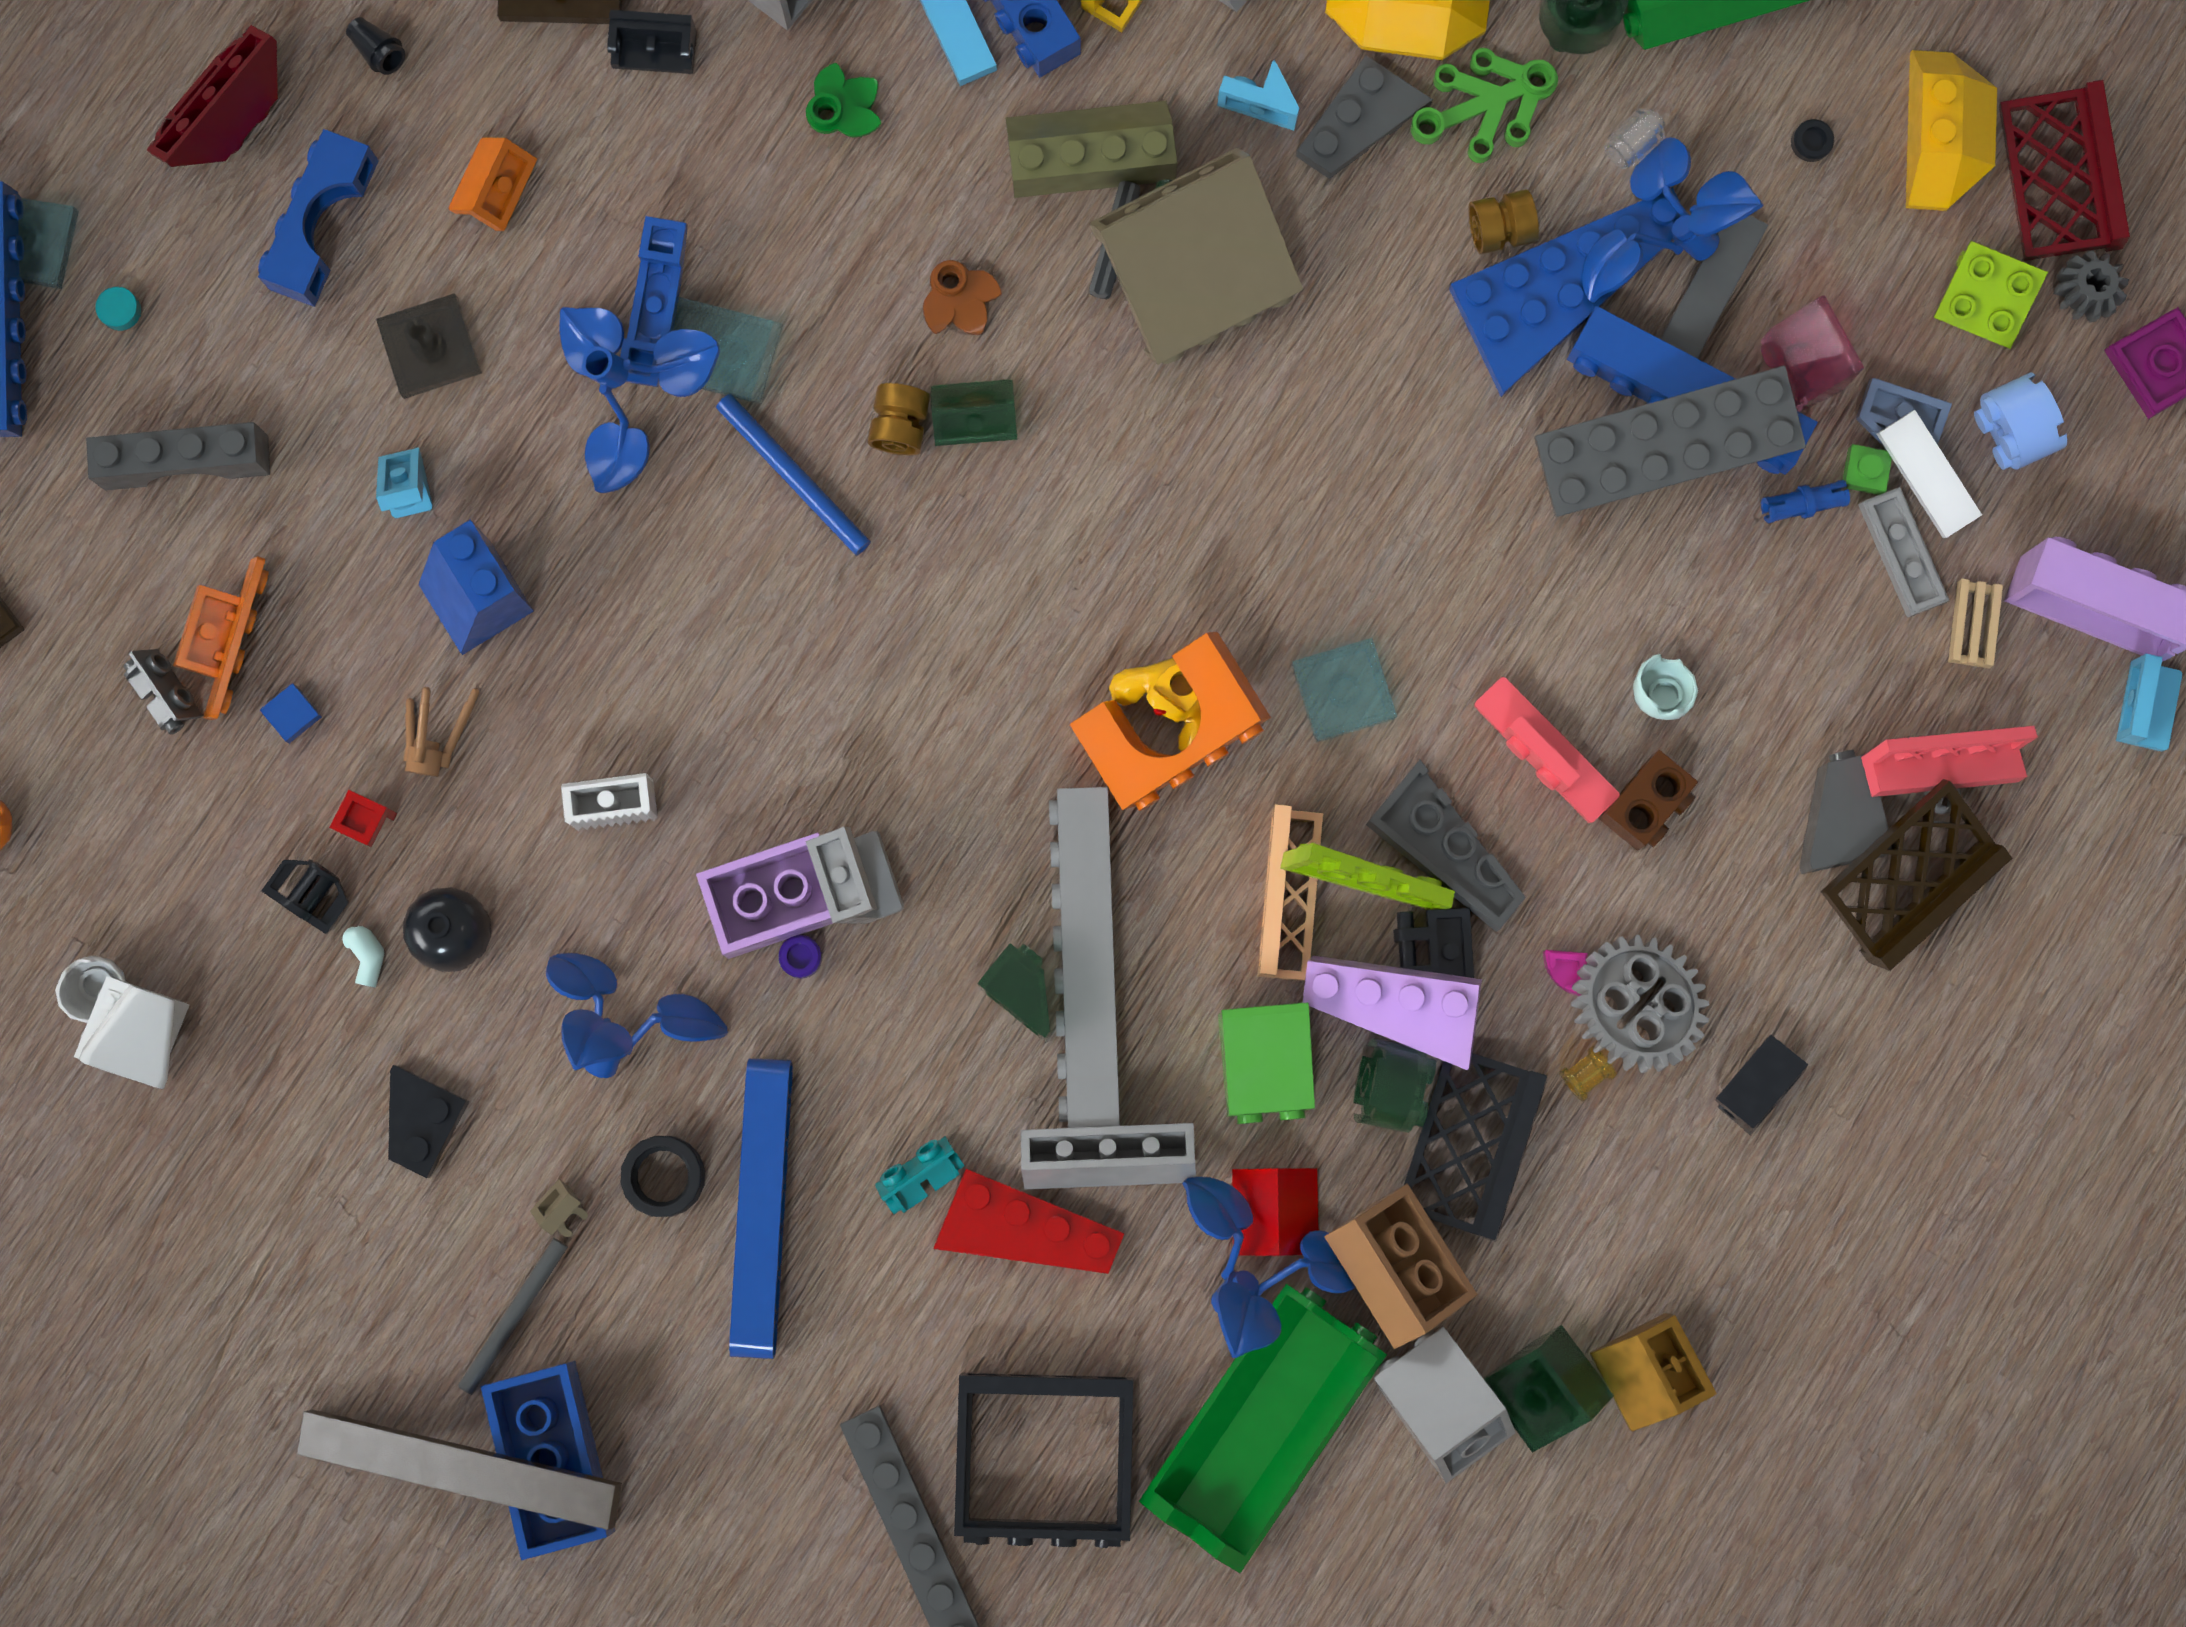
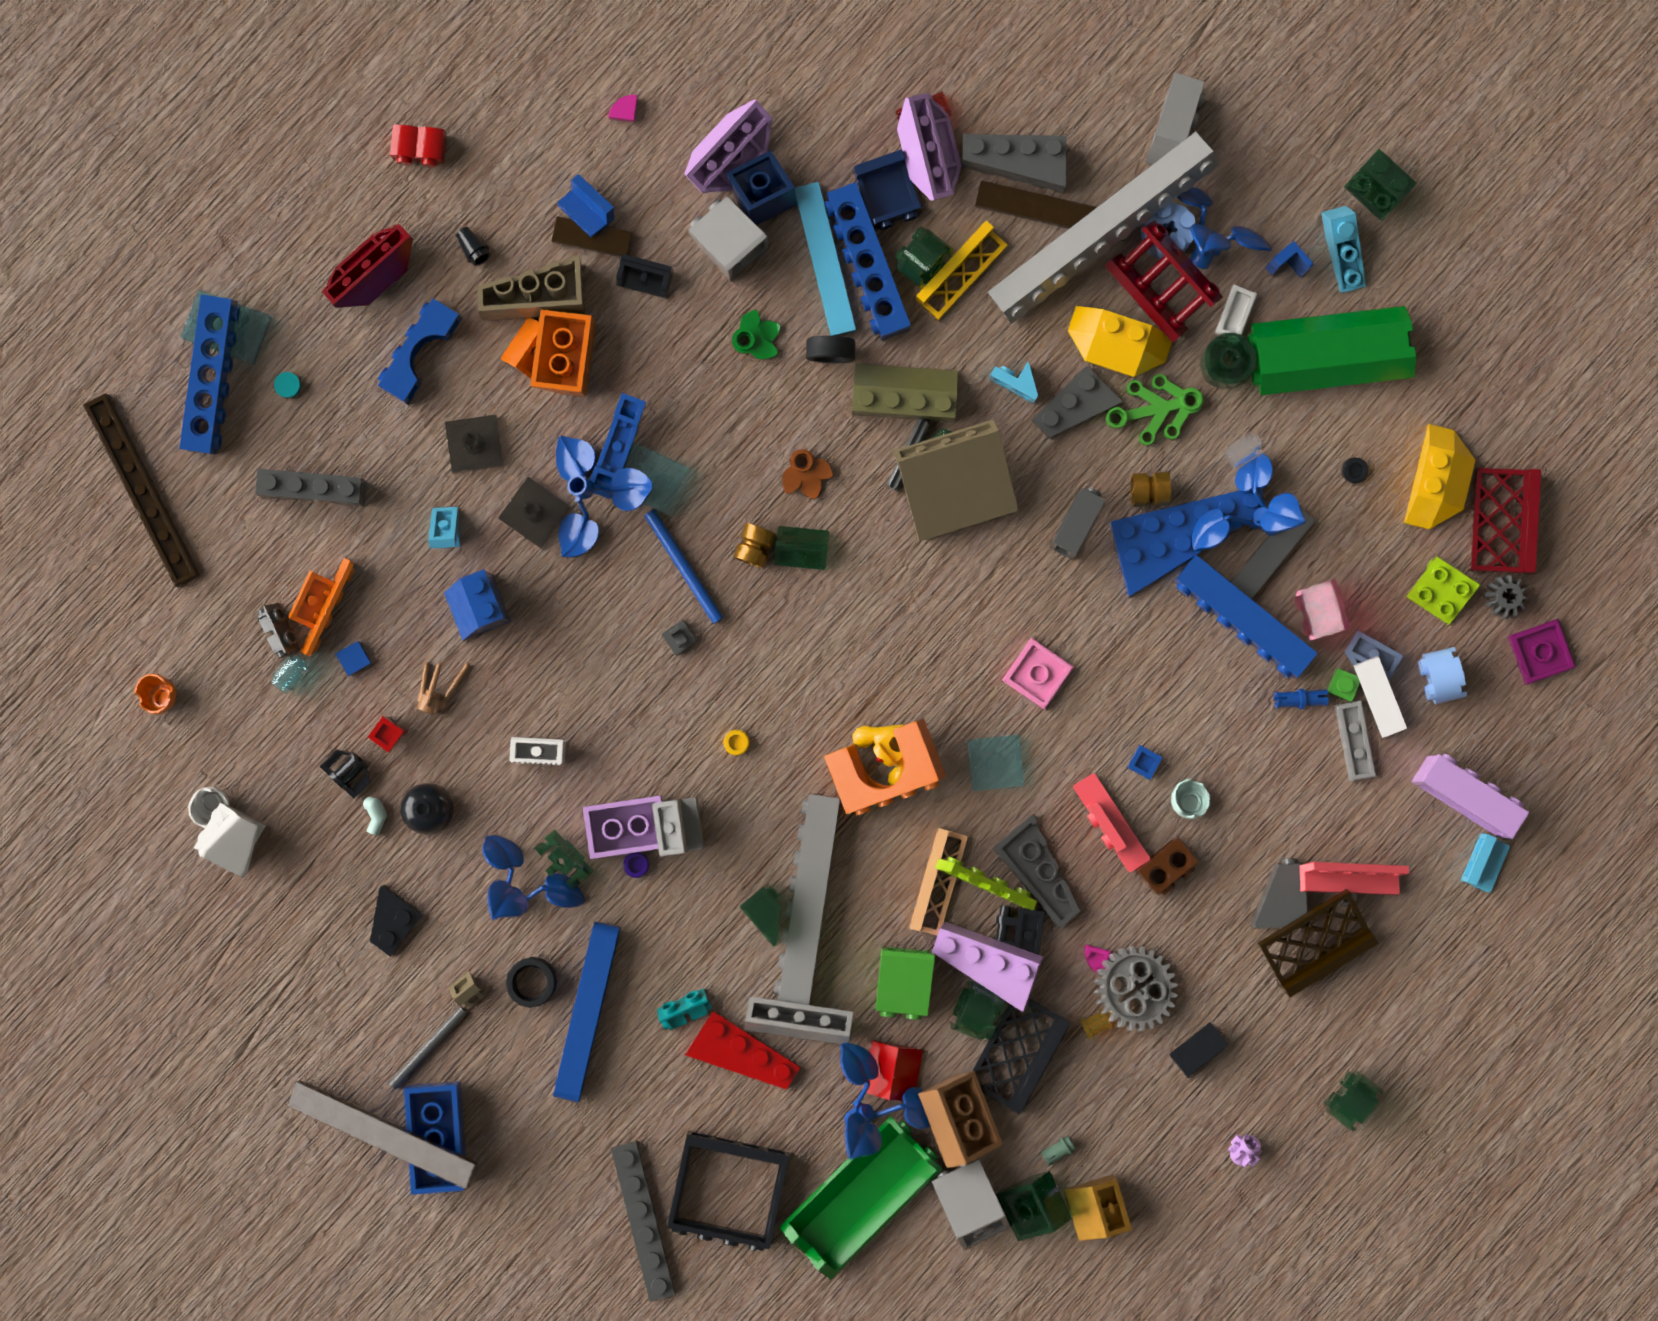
camera: 10 degrees right, 5 degrees up
dark grey brick [1534,366,1806,517] -> none
tan tile [1948,579,2003,668] -> none
none -> clear light blue brick [270,655,309,694]
none -> dark tan wedge [477,255,585,321]
none -> clear smoke tile [498,477,571,549]
none -> orange slope [530,310,597,397]
none -> clear green piece [534,830,593,890]
none -> dark grey tile [661,620,697,656]
none -> yellow tile [724,730,750,756]
none -> black tyre [806,336,855,363]
none -> bright pink tile [1002,638,1074,710]
none -> sand green pin [1041,1136,1076,1166]
none -> dark grey window [1048,487,1105,559]
none -> blue plate [1126,745,1163,780]
none -> lavender gear [1228,1134,1263,1167]
none -> clear green brick [1324,1070,1384,1132]

